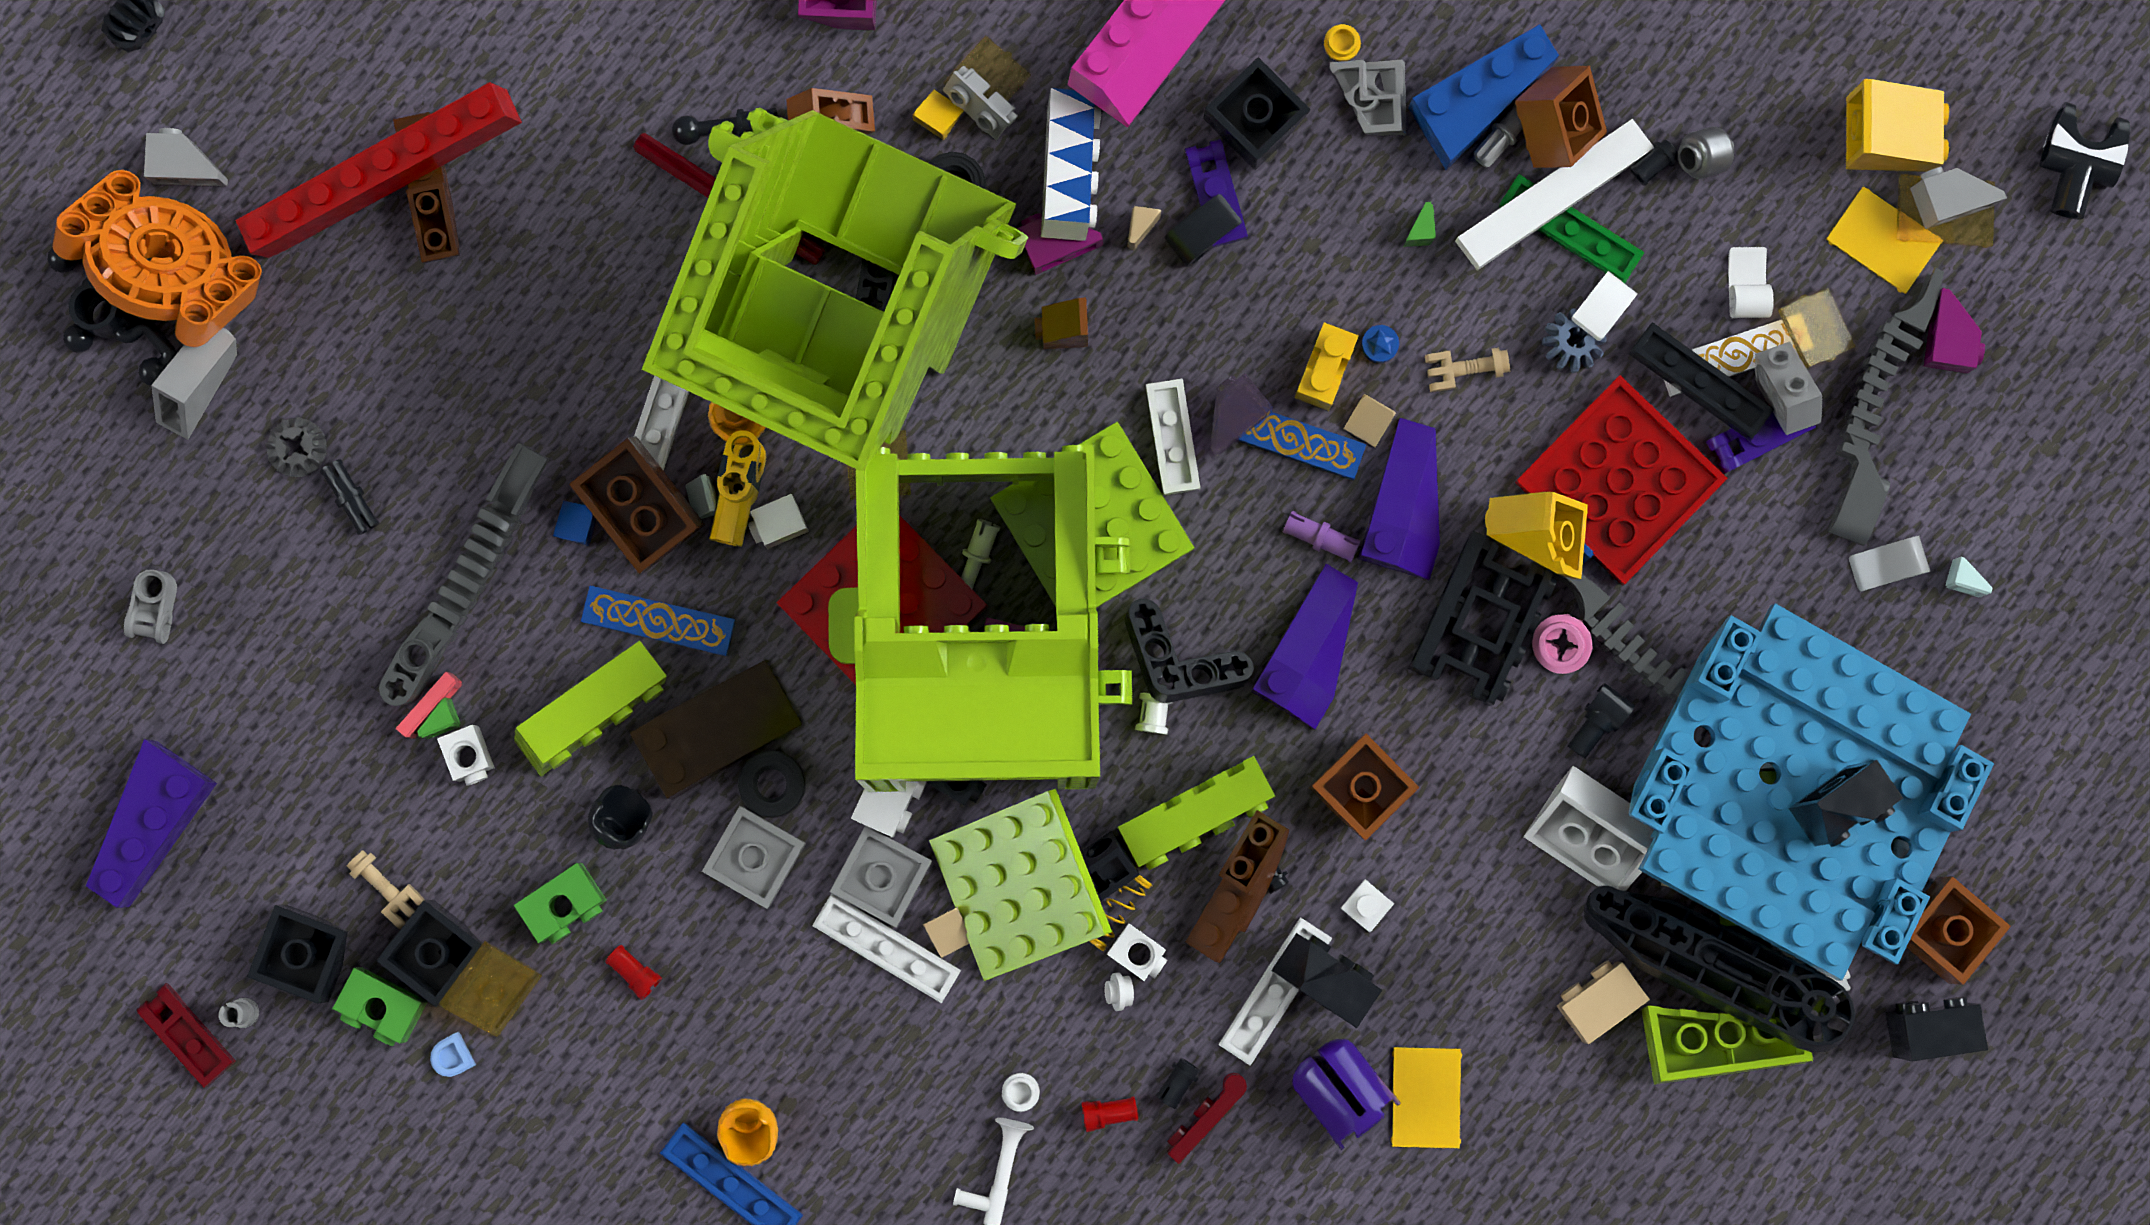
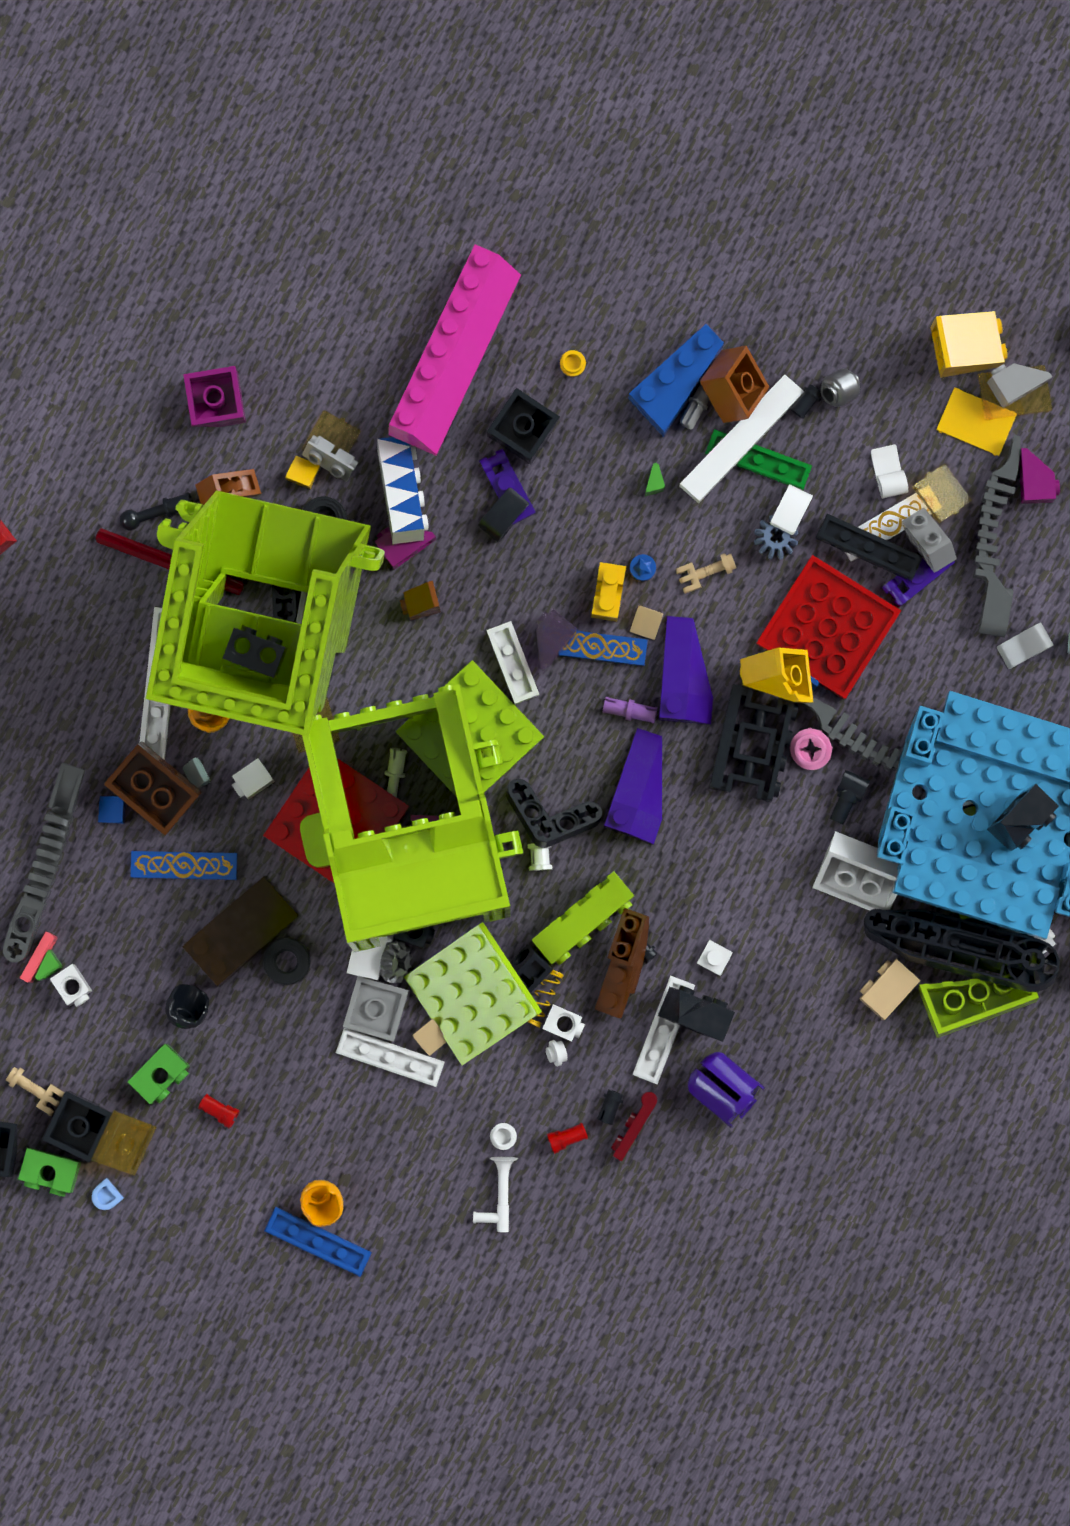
camera: 10 degrees left, 0 degrees up
lime wedge [514,640,667,776] -> none
light grey plate [702,806,806,909] -> none
yellow connector [709,430,766,547] -> none
tan slope [1127,206,1161,250] -> none
dark orange slope [1309,733,1420,841] -> none
light grey slope [1330,60,1406,136] -> none
yellow piece [1390,1047,1462,1148] -> none
none -> black brick [222,625,288,679]
none -> flat silver gear [380,941,413,983]

